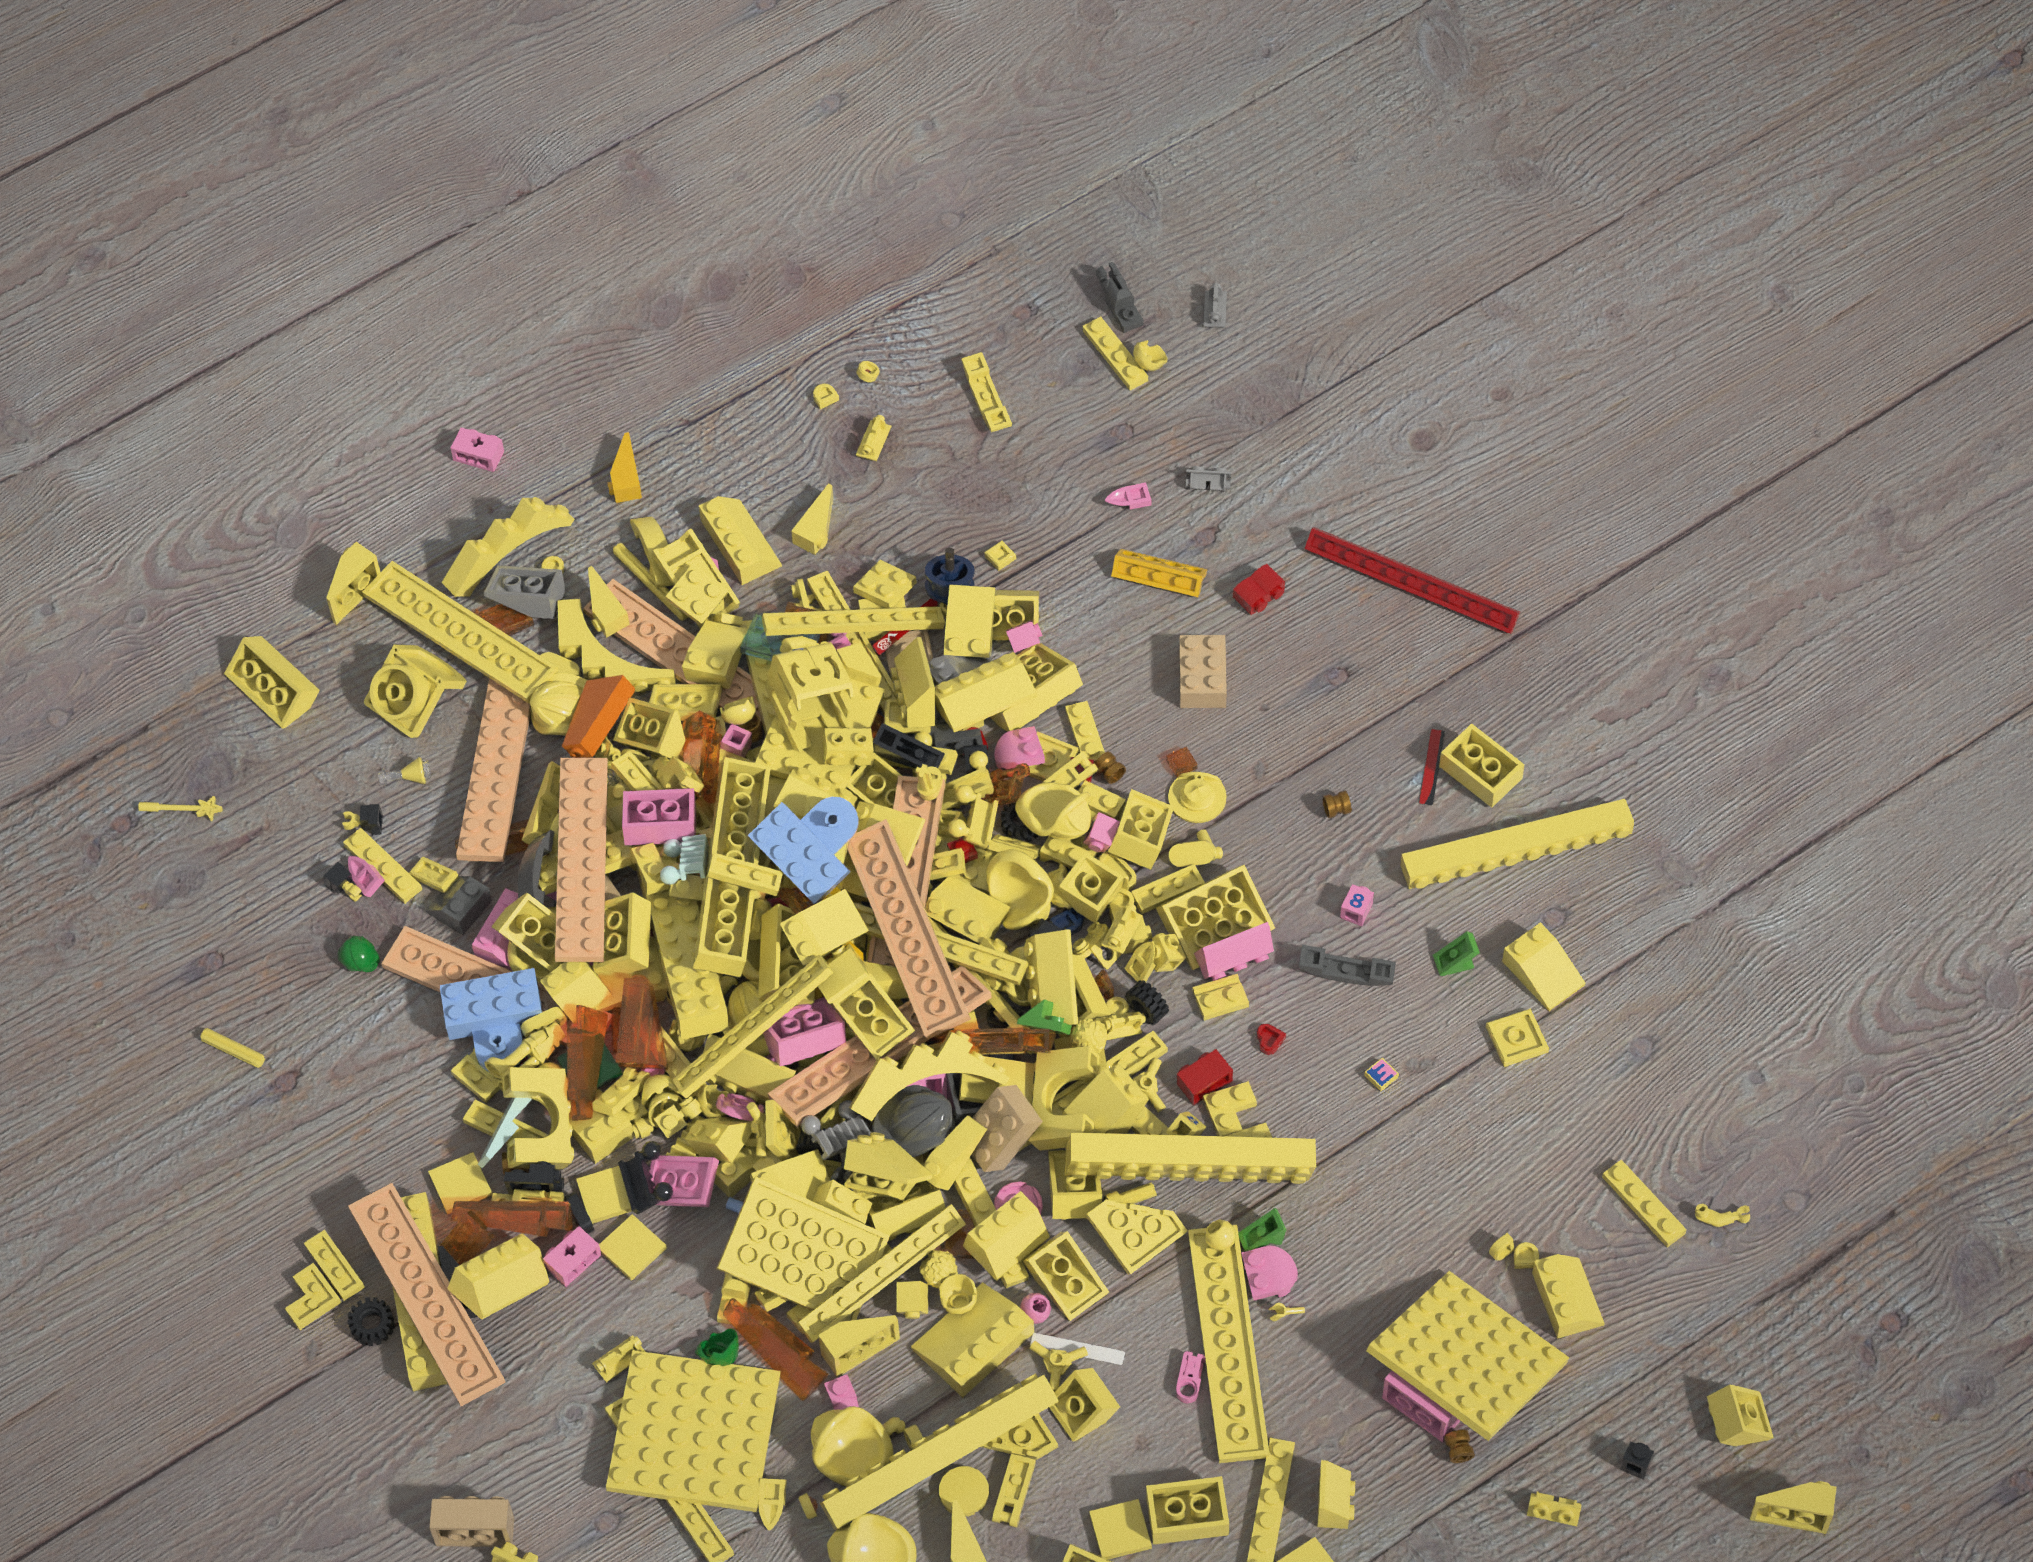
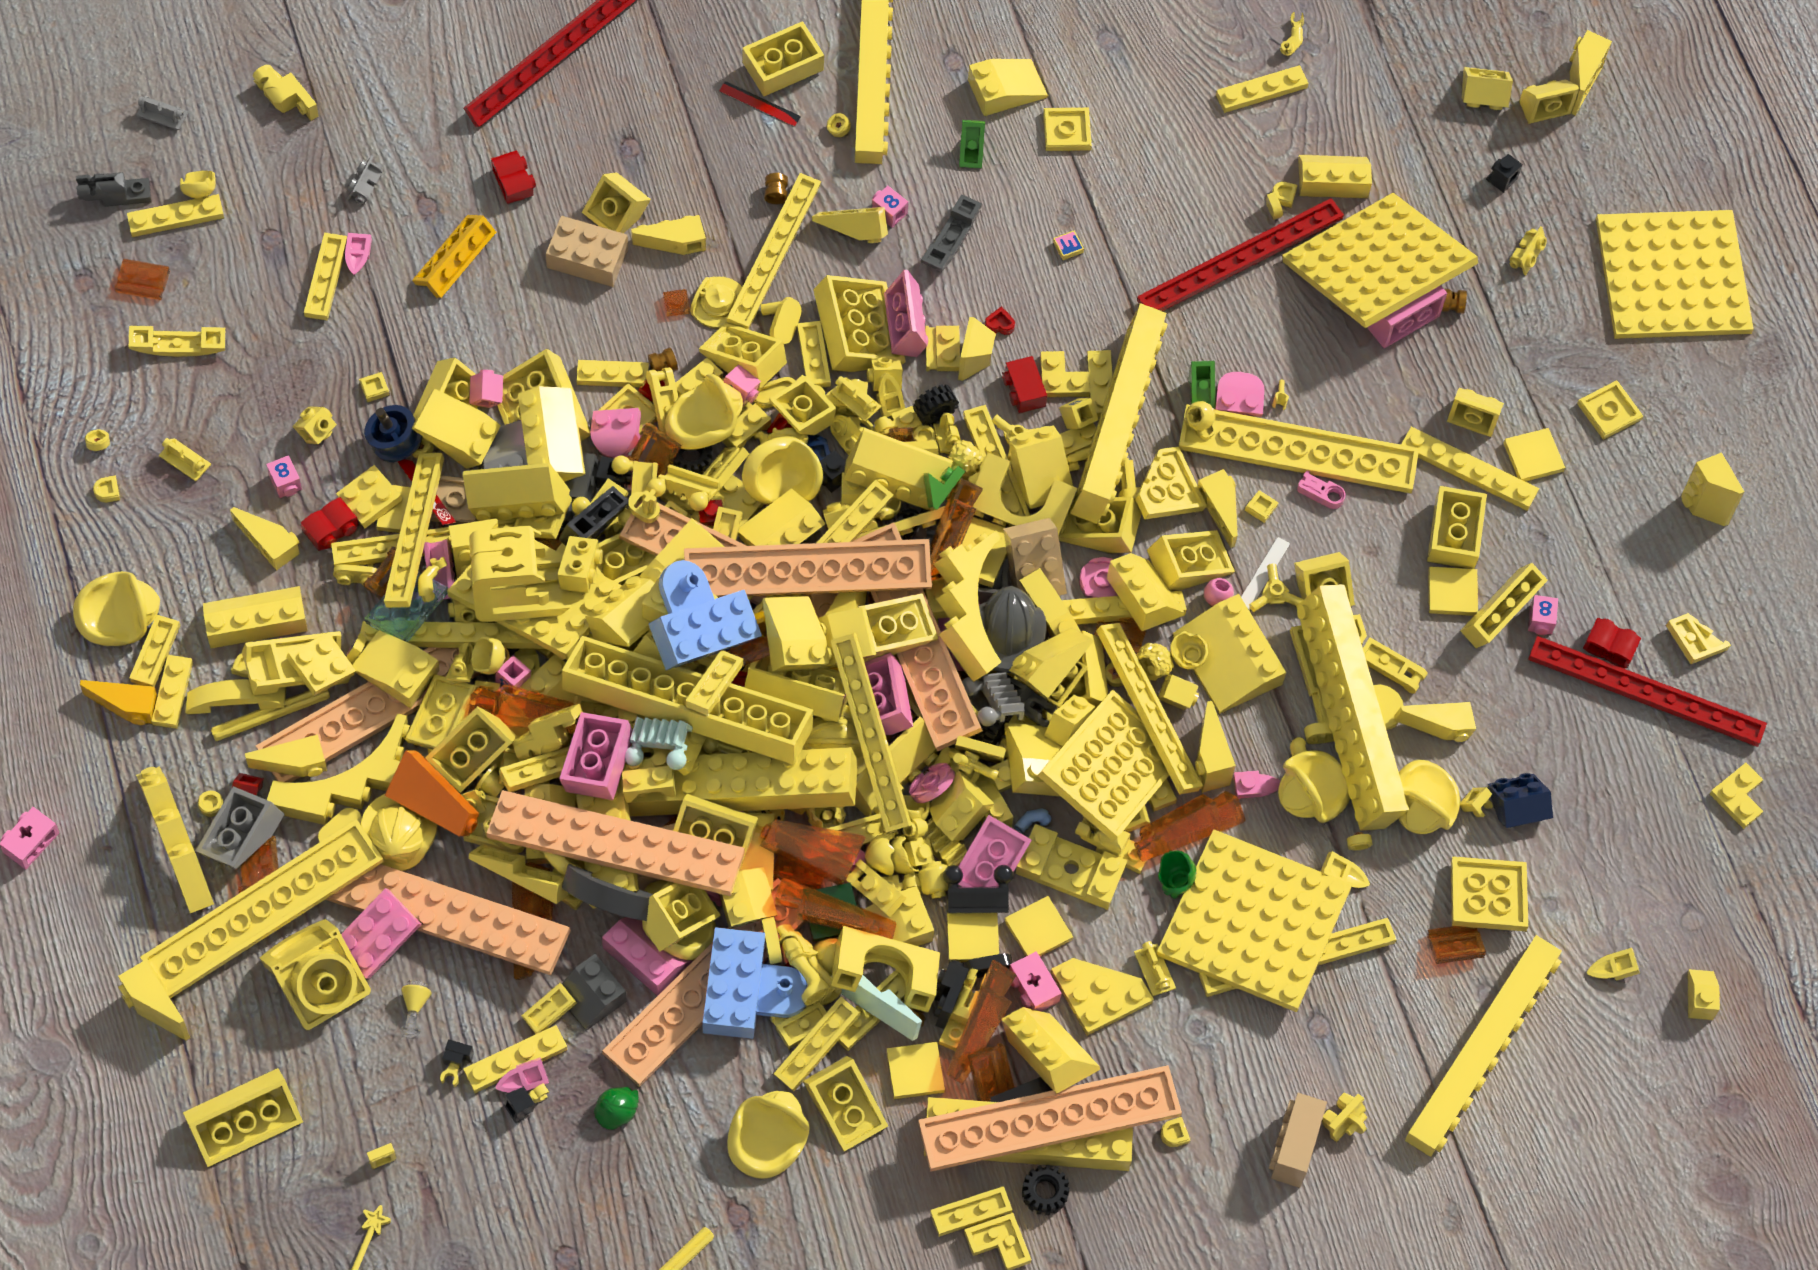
camera: 80 degrees left, 5 degrees up
none -> light yellow piece [73,571,160,646]
none -> clear orange plate [114,259,170,300]
none -> light yellow plate [129,615,181,687]
none -> light yellow plate [152,655,193,729]
none -> red plate [232,773,264,795]
none -> light yellow plate [253,65,319,121]
none -> bright pink brick [266,455,302,498]
none -> light yellow brick [292,406,337,445]
none -> red brick [301,497,358,551]
none -> light yellow plate [304,233,347,321]
none -> bright pink plate [341,888,422,979]
none -> light yellow tile [367,1143,396,1169]
none -> light yellow hinge [445,643,475,683]
none -> light yellow slope [582,173,651,233]
none -> light yellow slope [631,215,706,255]
none -> light yellow plate [726,173,821,330]
none -> light yellow piece [727,1091,810,1179]
none -> light yellow plate [774,997,861,1091]
none -> light yellow slope [803,1056,888,1151]
none -> light yellow slope [812,207,888,243]
none -> light yellow tile [827,113,851,137]
none -> light yellow plate [874,406,922,438]
none -> light yellow head [918,861,948,899]
none -> light yellow slope [958,317,996,381]
none -> light yellow piece [1015,824,1128,910]
none -> light yellow plate [1050,958,1154,1036]
none -> red plate [1137,198,1344,312]
none -> light yellow tile [1160,1117,1190,1147]
none -> light yellow slope [1198,469,1238,548]
none -> light yellow tile [1245,490,1278,523]
none -> light yellow slope [1519,79,1579,124]

